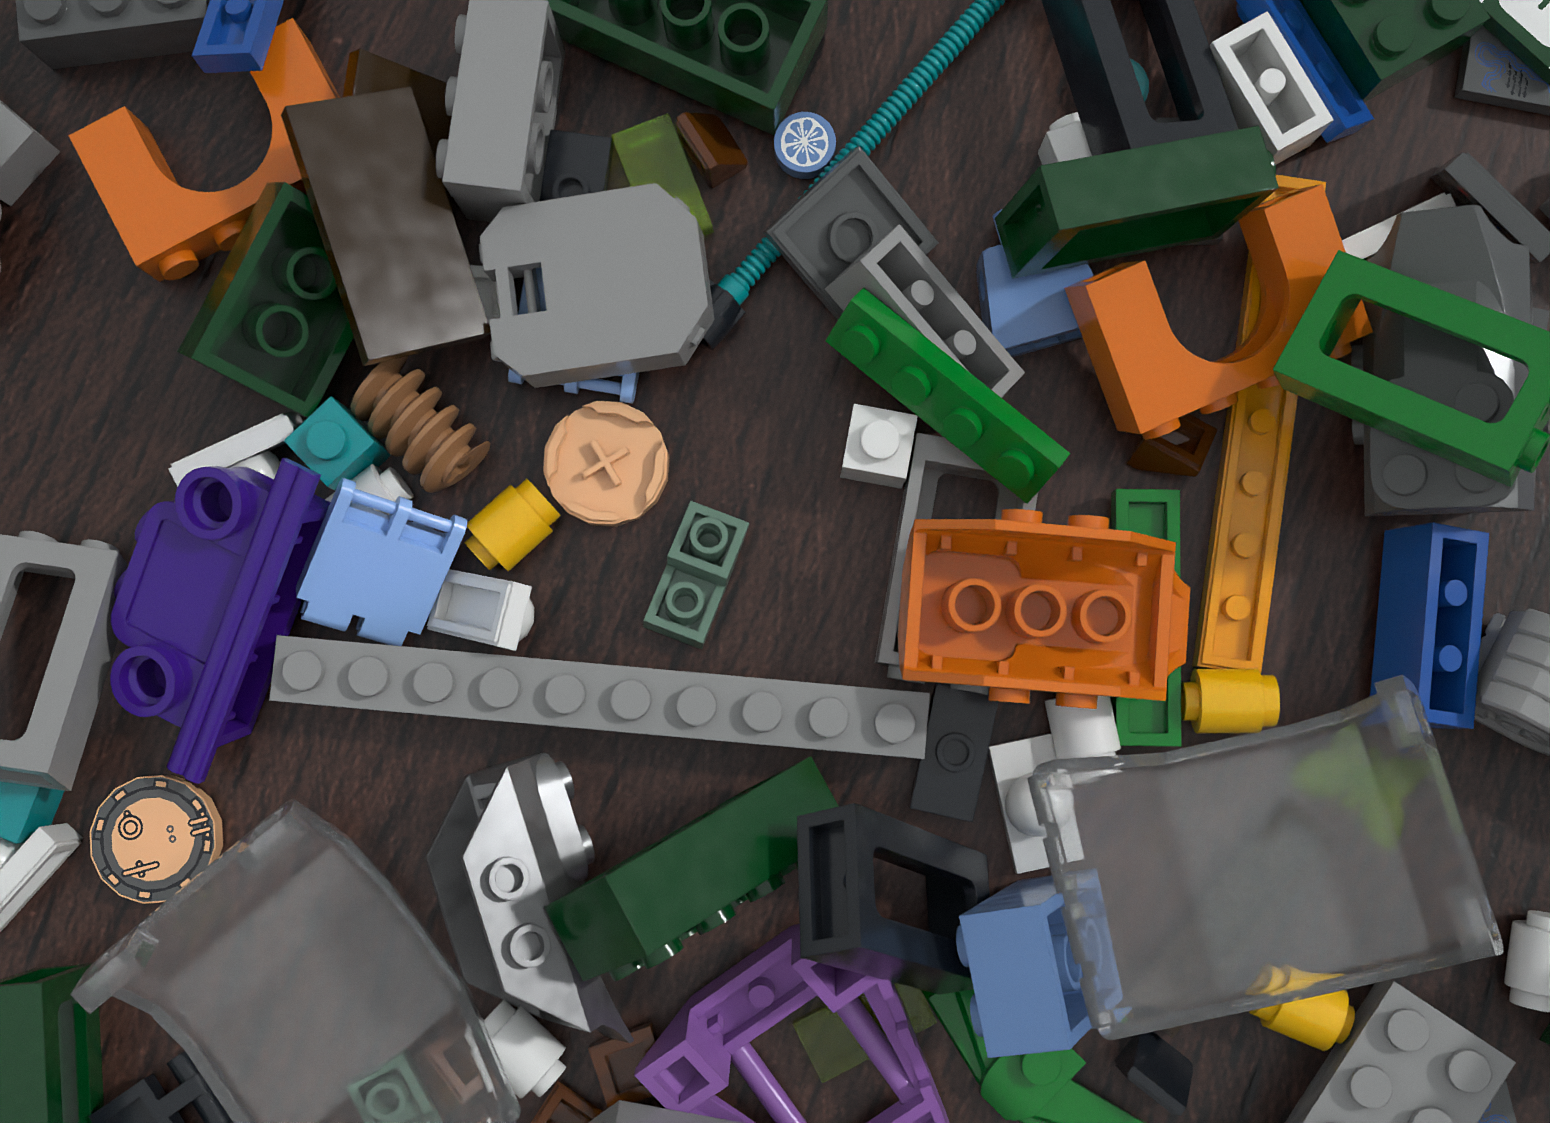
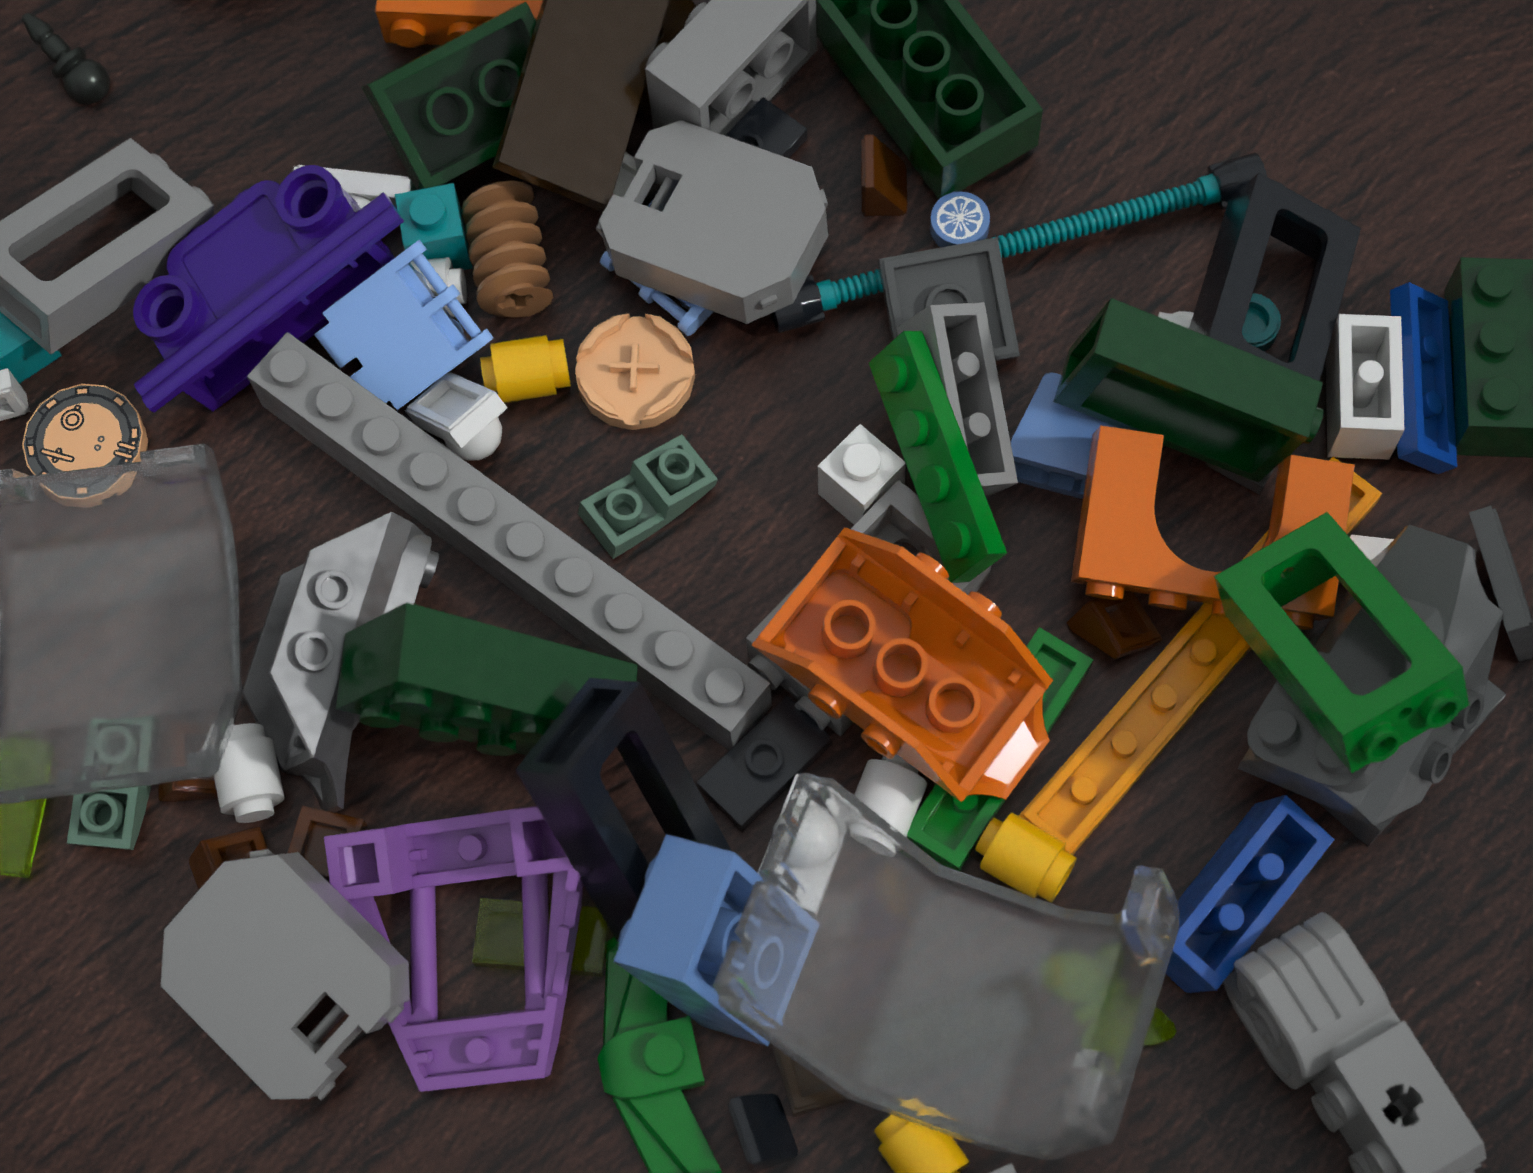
camera: 30 degrees right, 15 degrees down
clear neon green tile [611,113,714,236] -> none

